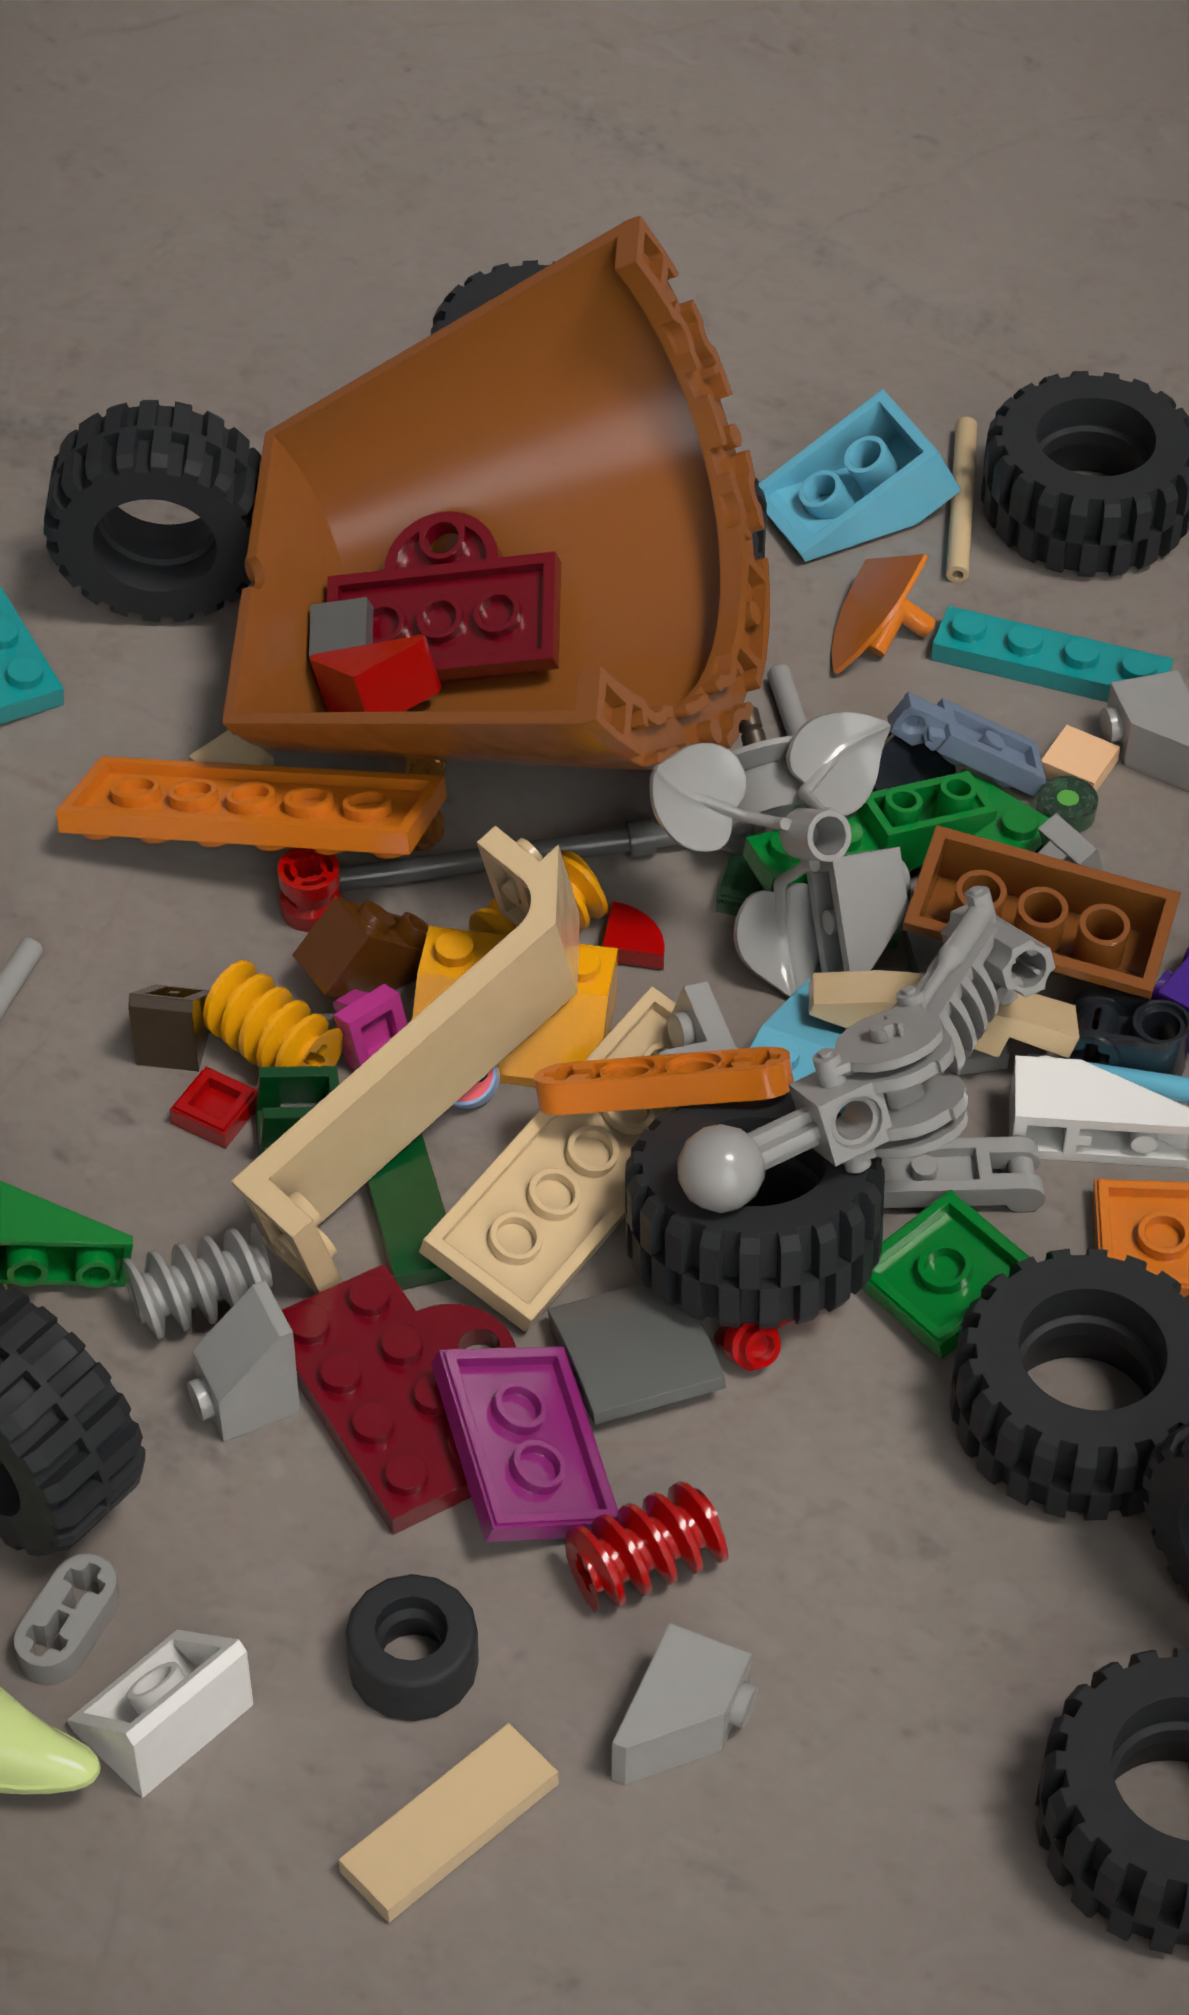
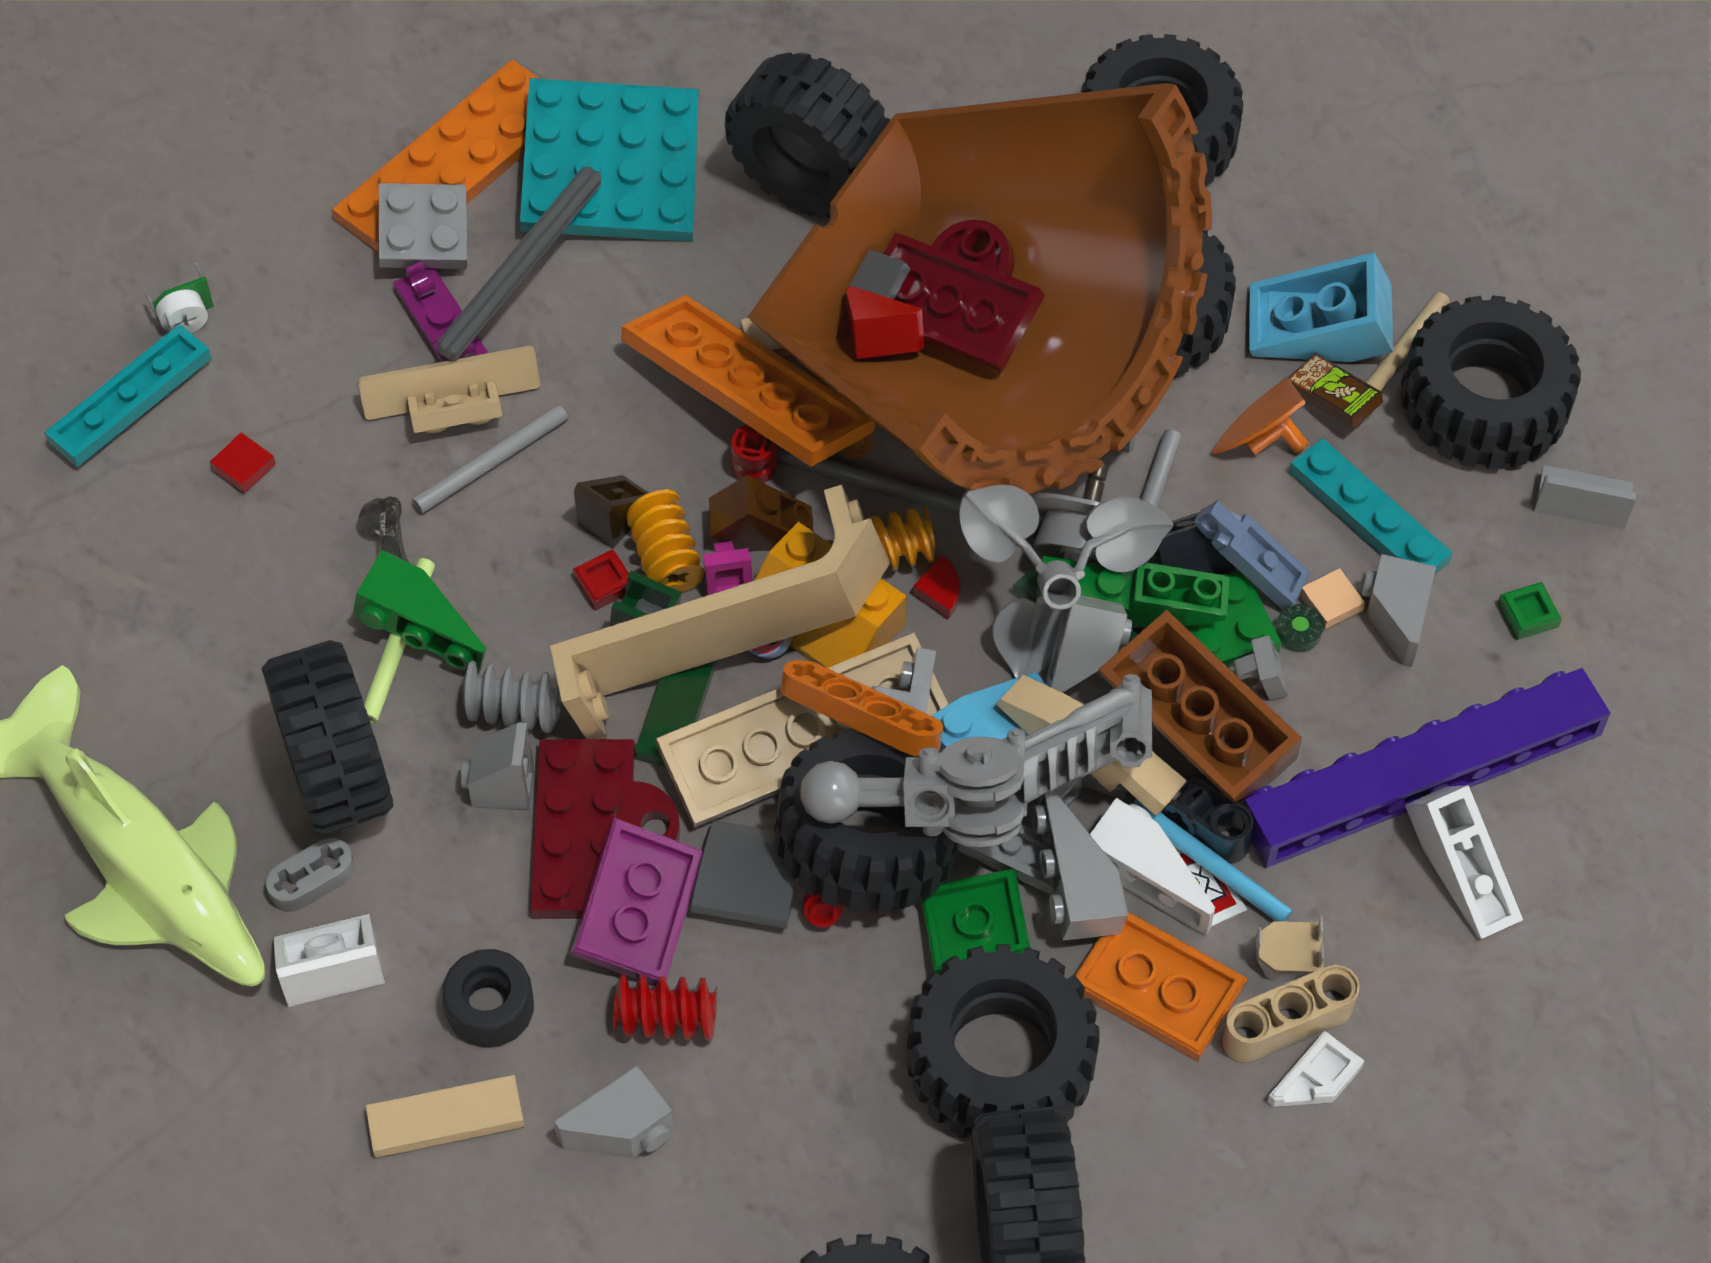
camera: 30 degrees right, 10 degrees up
none -> light grey slope [1032,790,1128,941]
none -> tile [1288,353,1383,429]

